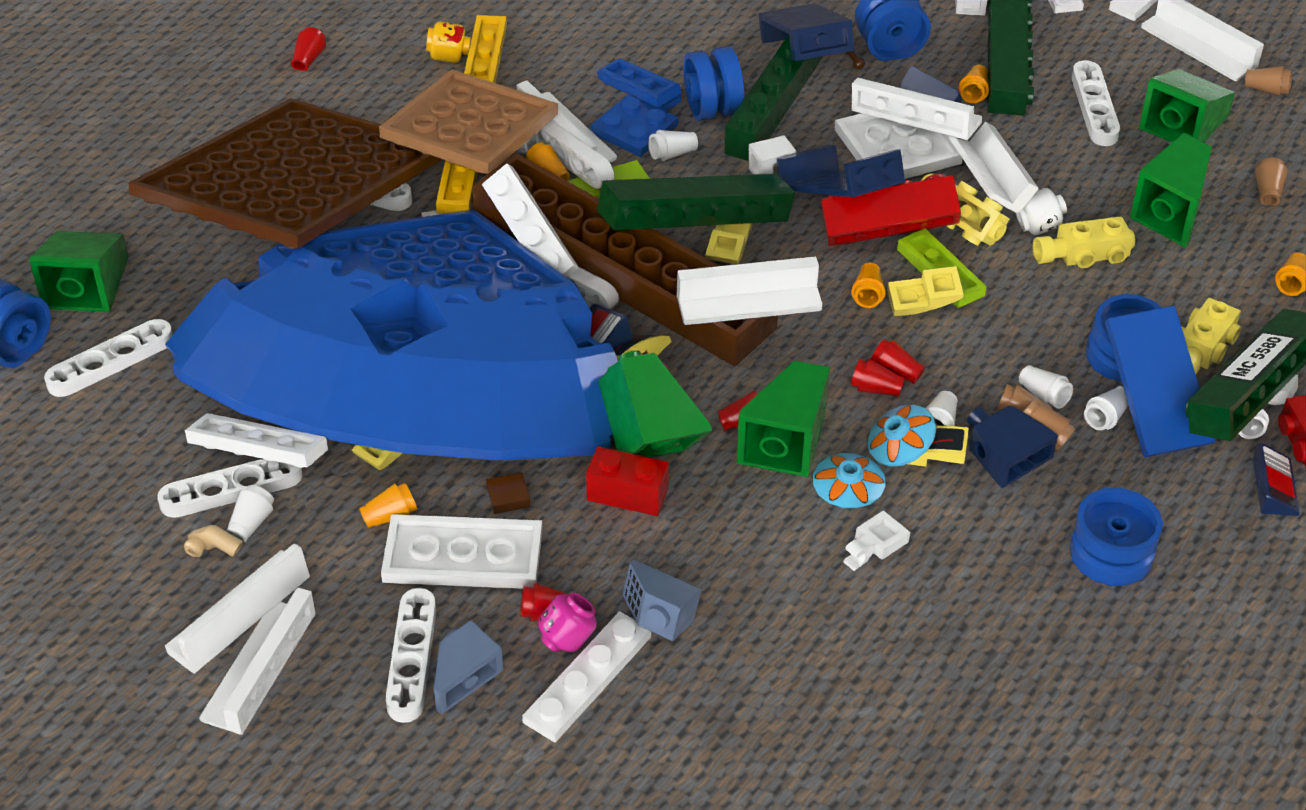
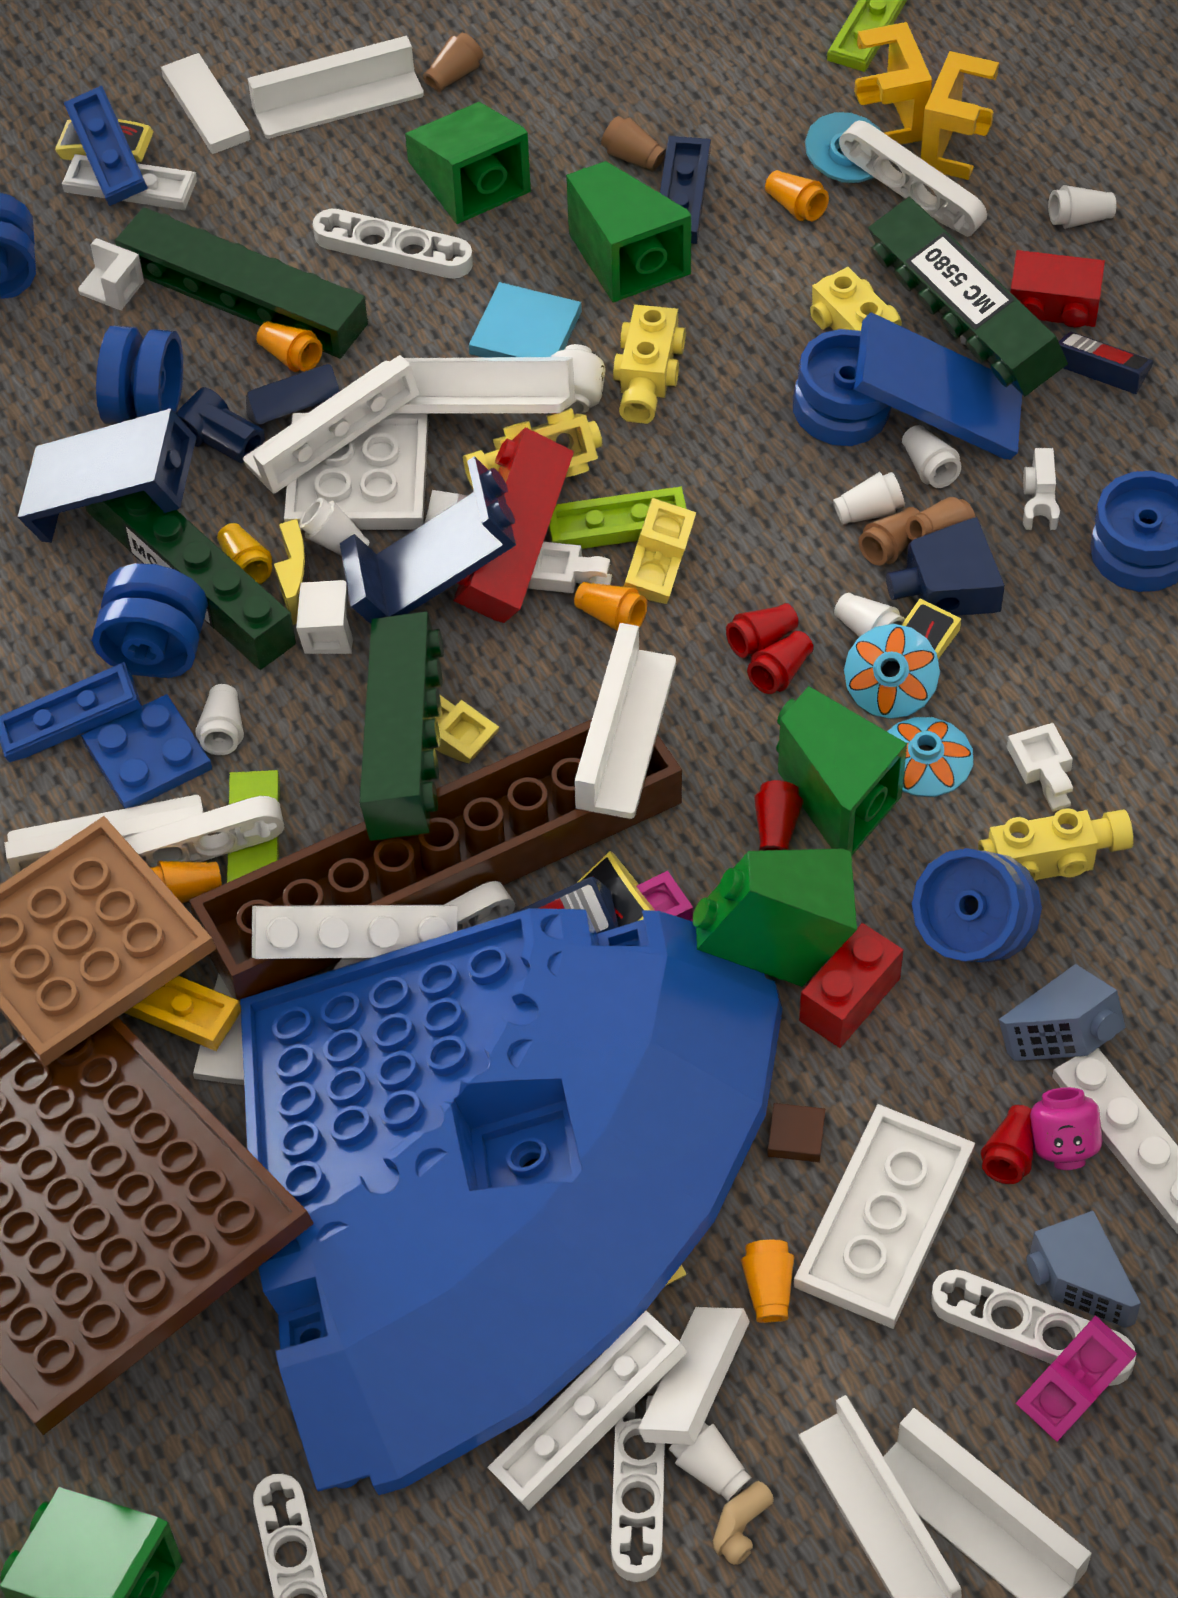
camera: 65 degrees left, 10 degrees up
none -> dark blue piece [176,387,265,464]
none -> yellow cone [217,523,272,584]
none -> light yellow slope [274,519,310,625]
none -> white cone [299,498,369,556]
none -> medium azure tile [469,282,582,358]
none -> white plate [528,541,612,593]
none -> white tile [638,1307,750,1445]
none -> dark blue plate [660,136,711,244]
none -> blue wheel [912,848,1042,963]
none -> light yellow brick [978,808,1133,881]
none -> dark pink slope [1015,1315,1137,1442]
none -> white plate [1023,448,1060,530]

